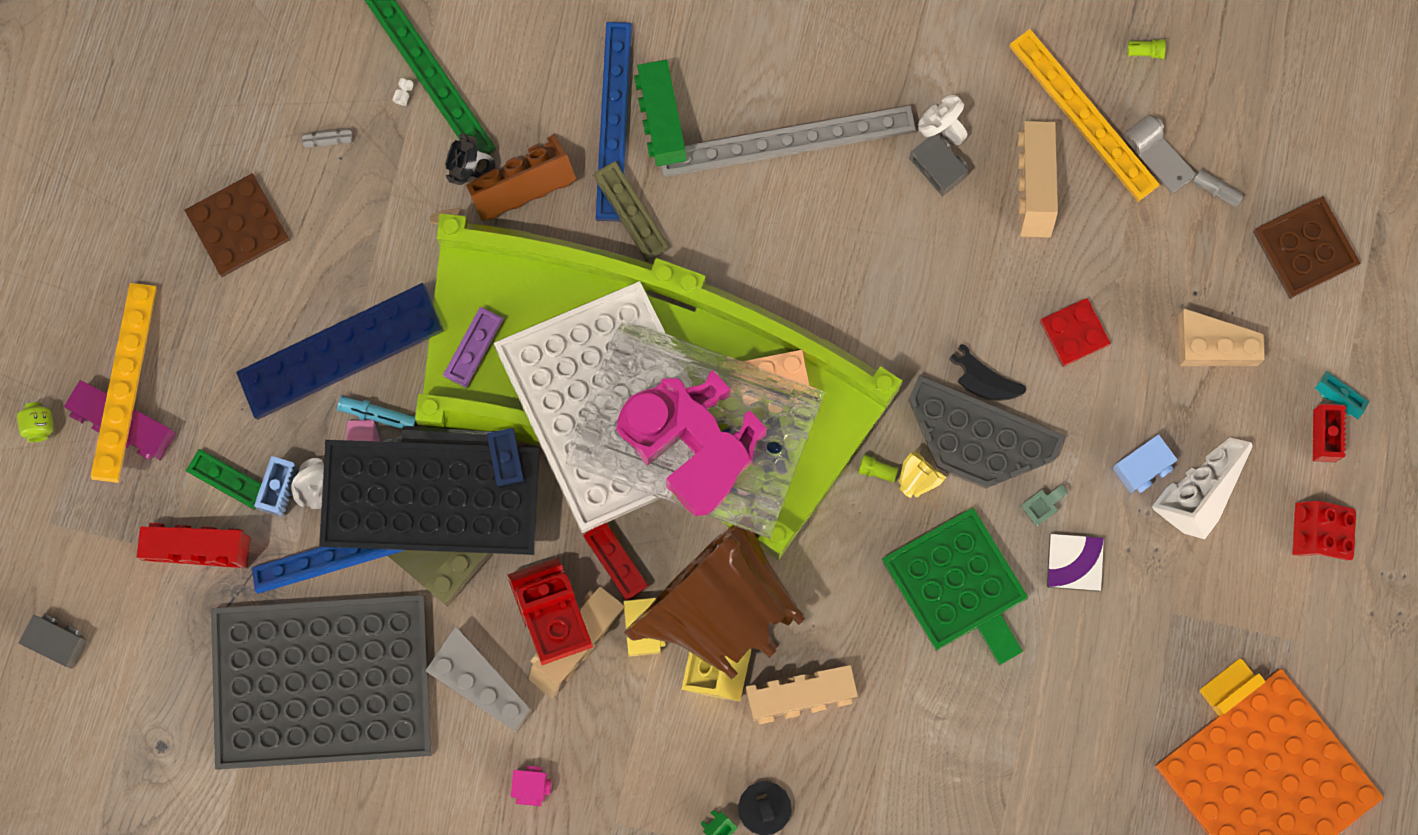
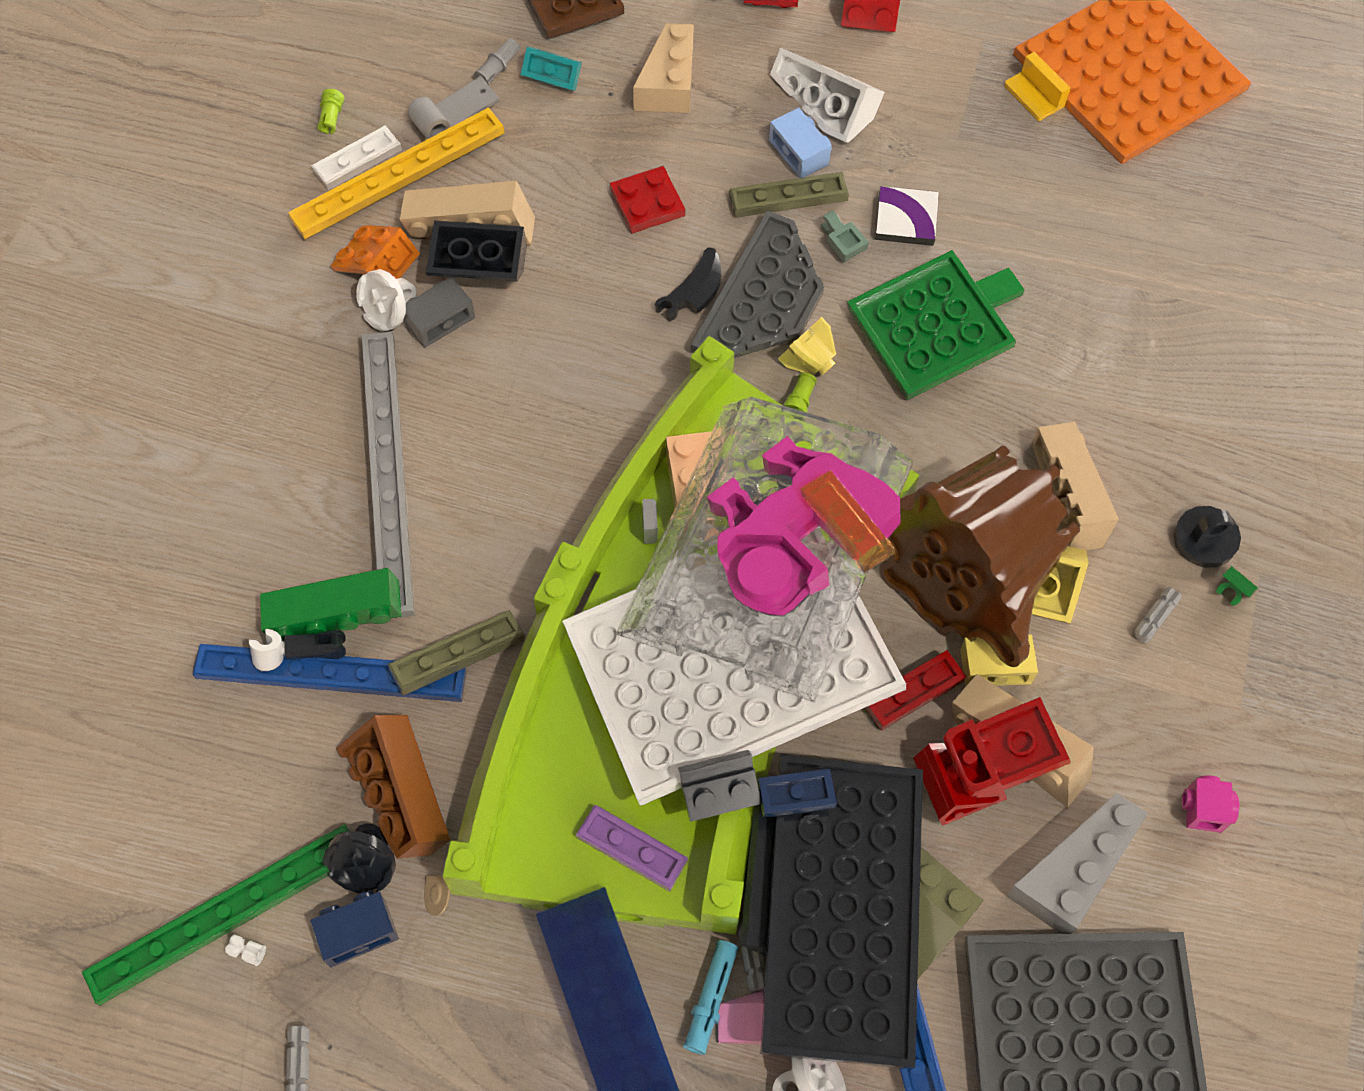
camera: 90 degrees left, 15 degrees down
none -> piece [249,629,346,671]
none -> dark blue brick [310,891,399,968]
none -> white tile [311,125,402,191]
none -> orange bracket [330,225,420,279]
none -> black slope [426,220,527,282]
none -> teal plate [521,47,582,90]
none -> light grey tile [643,499,658,544]
none -> plate [678,750,761,822]
none -> olive tile [729,172,849,218]
none -> clear orange tile [801,470,895,573]
none -> light grey axle [1133,587,1182,643]

